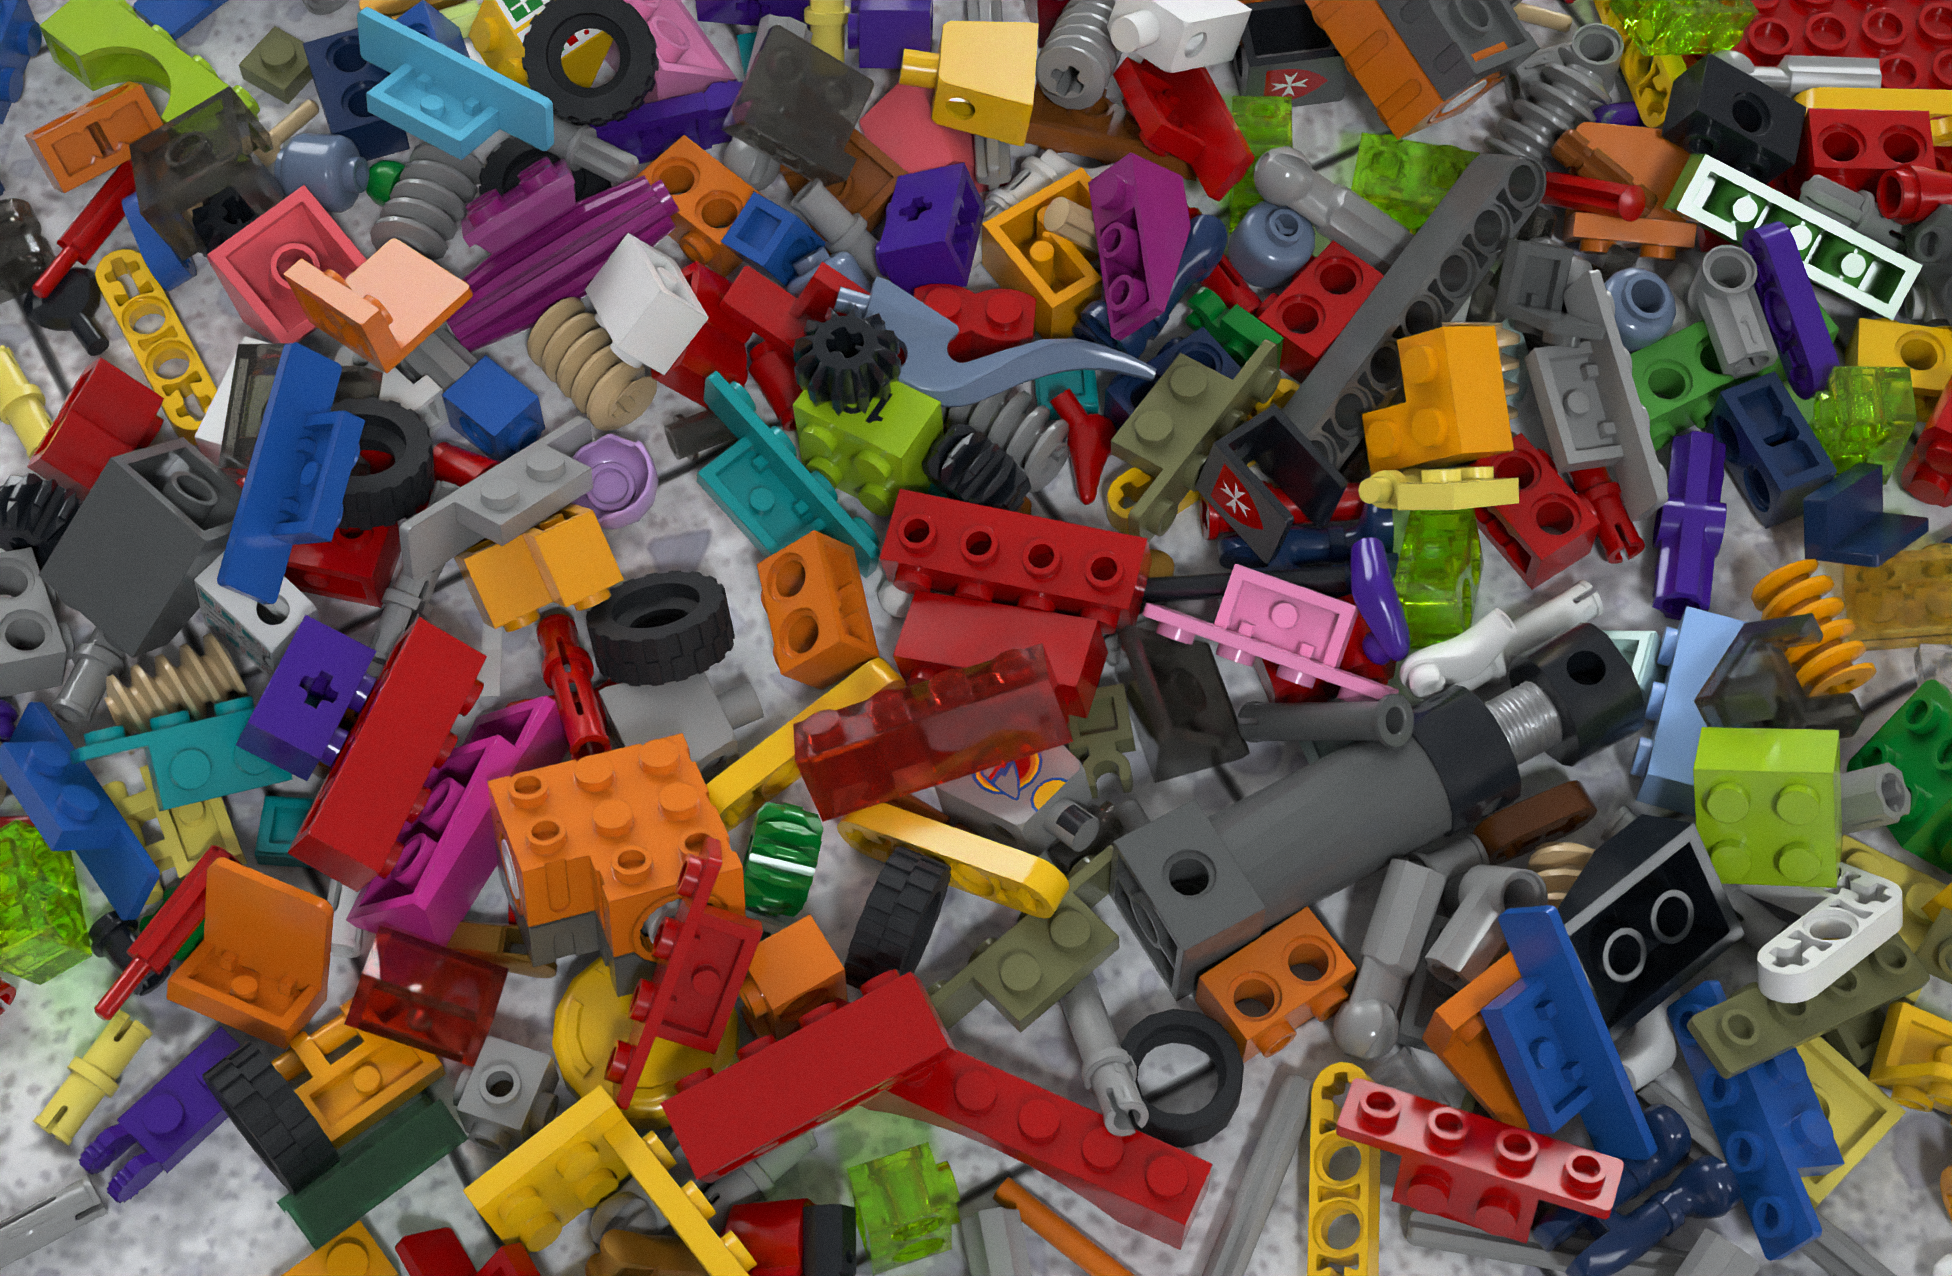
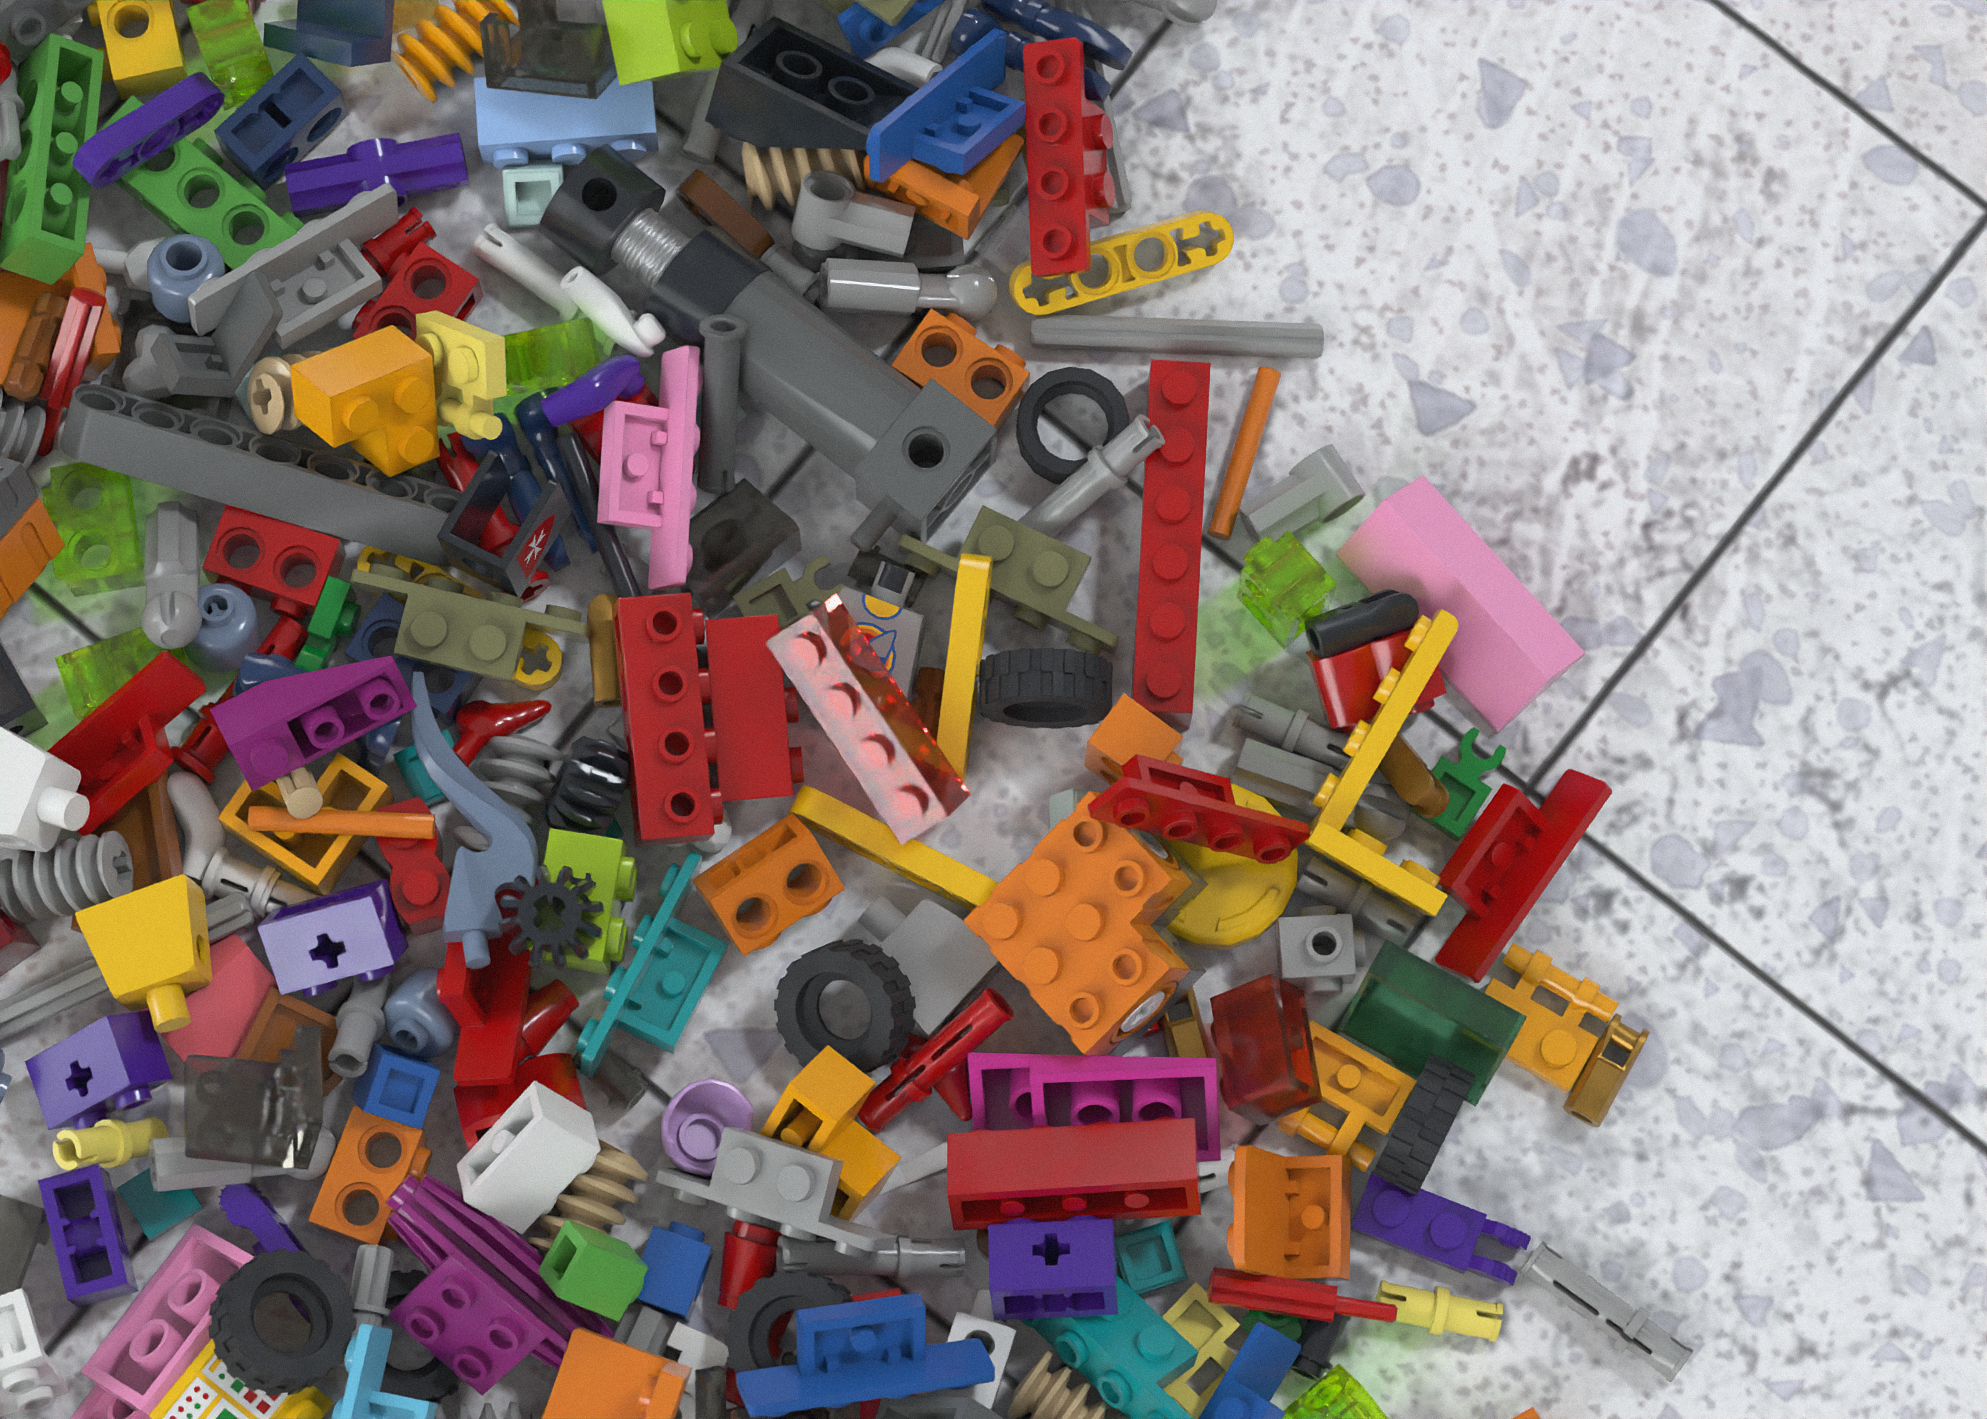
camera: 115 degrees left, 15 degrees up
red brick [660,969,958,1183] -> none
green gear [742,802,824,917] -> none
light grey piece [1687,245,1779,379] -> none
none -> orange bar [248,806,435,839]
none -> bright green brick [539,1219,649,1322]

